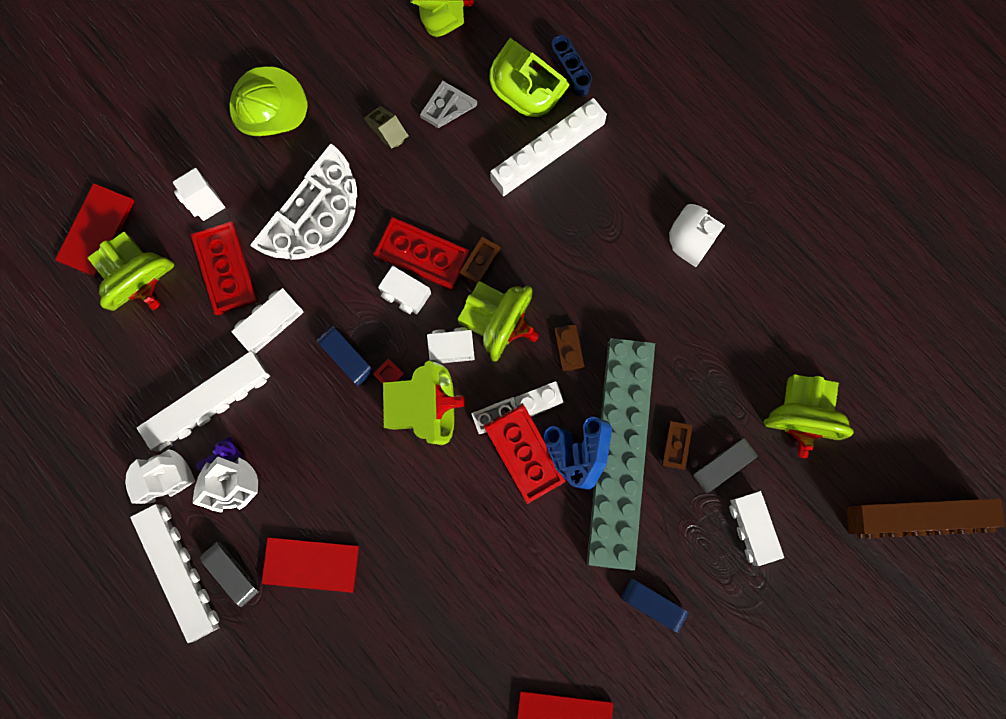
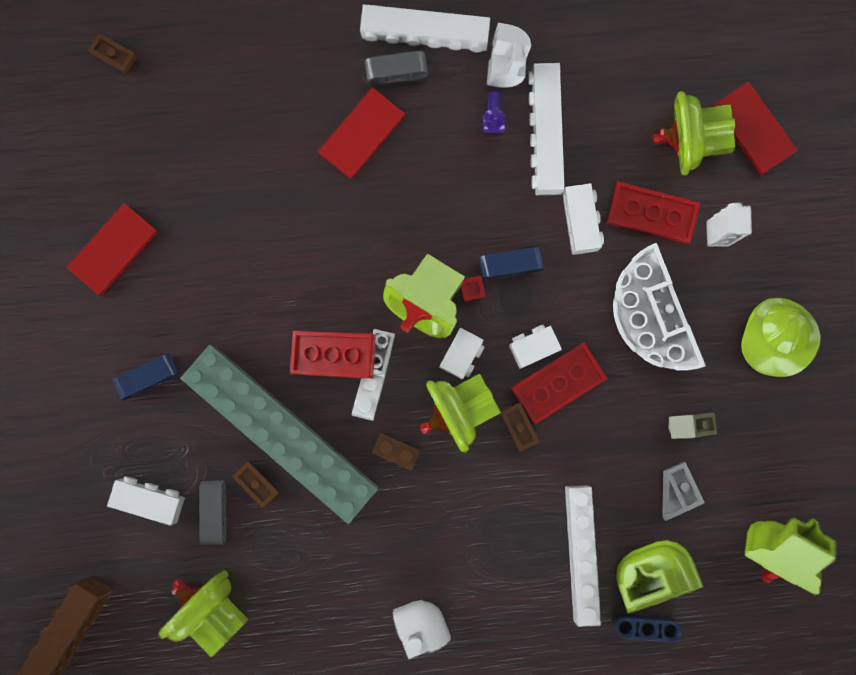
camera: 125 degrees right, 5 degrees up
white brick [193,457,258,512] -> none
blue connector [544,417,612,489] -> none

